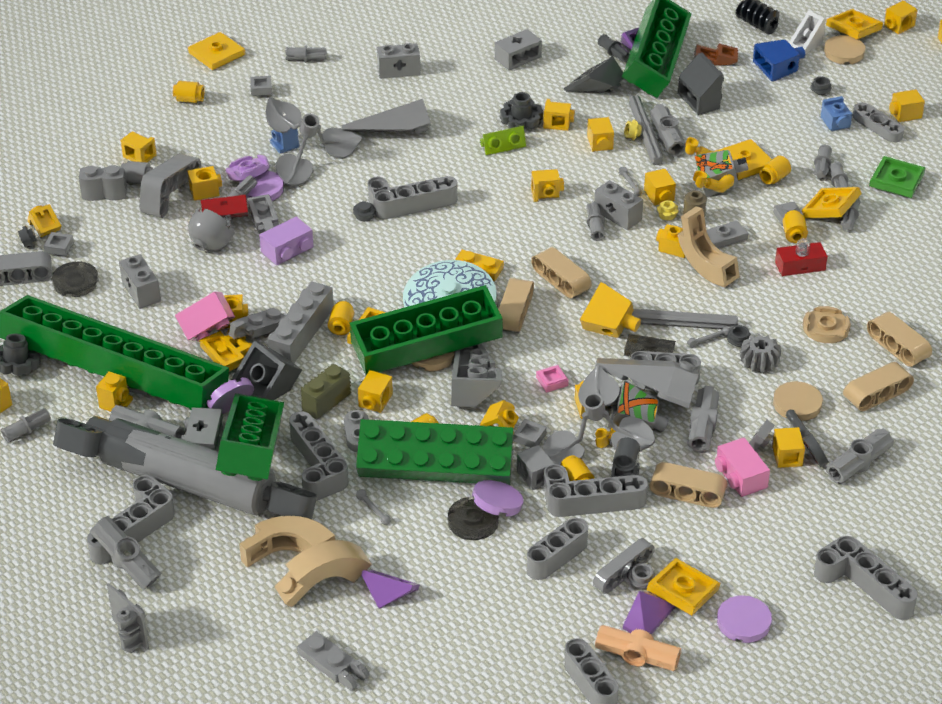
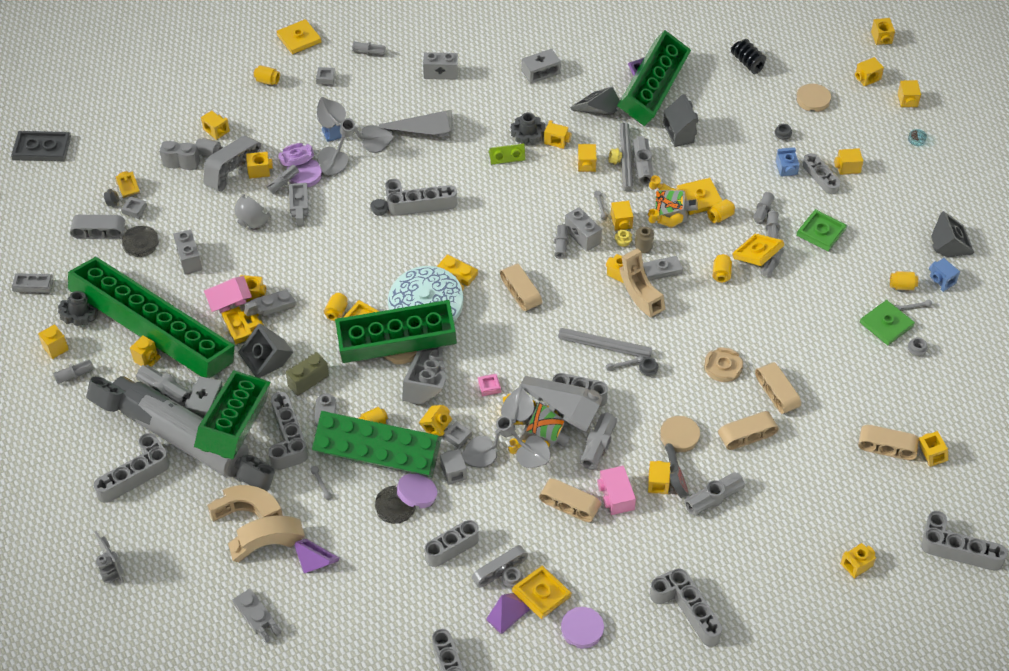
camera: 10 degrees right, 10 degrees up
light grey piece [90,516,162,590] -> none
red piece [201,195,248,230] -> none
lavender tile [207,377,254,414] -> none
lavender brick [259,216,314,266] -> none
light grey brick [267,281,334,363] -> none
yellow brick [358,370,393,413] -> none
tan beam [498,278,534,332] -> none
yellow brick [531,169,564,202] -> none
light grey beam [544,464,648,517] -> none
yellow brick [560,455,595,481] -> none
yellow torso [580,282,641,338] -> none
light nougat piece [595,625,682,671] -> none
dark grey axle [598,34,630,62] -> none
dark grey piece [611,437,640,477] -> none
clear smoke plate [624,334,676,357] -> none
dark orange slope [694,43,738,66] -> none
light grey gear [740,334,781,373] -> none
light grey plate [749,420,775,451] -> none
blue torso [753,40,806,82] -> none
light grey plate [773,201,804,226] -> none
red piece [775,238,828,276] -> none
white slope [789,10,826,54] -> none
yellow plate [826,9,883,40] -> none

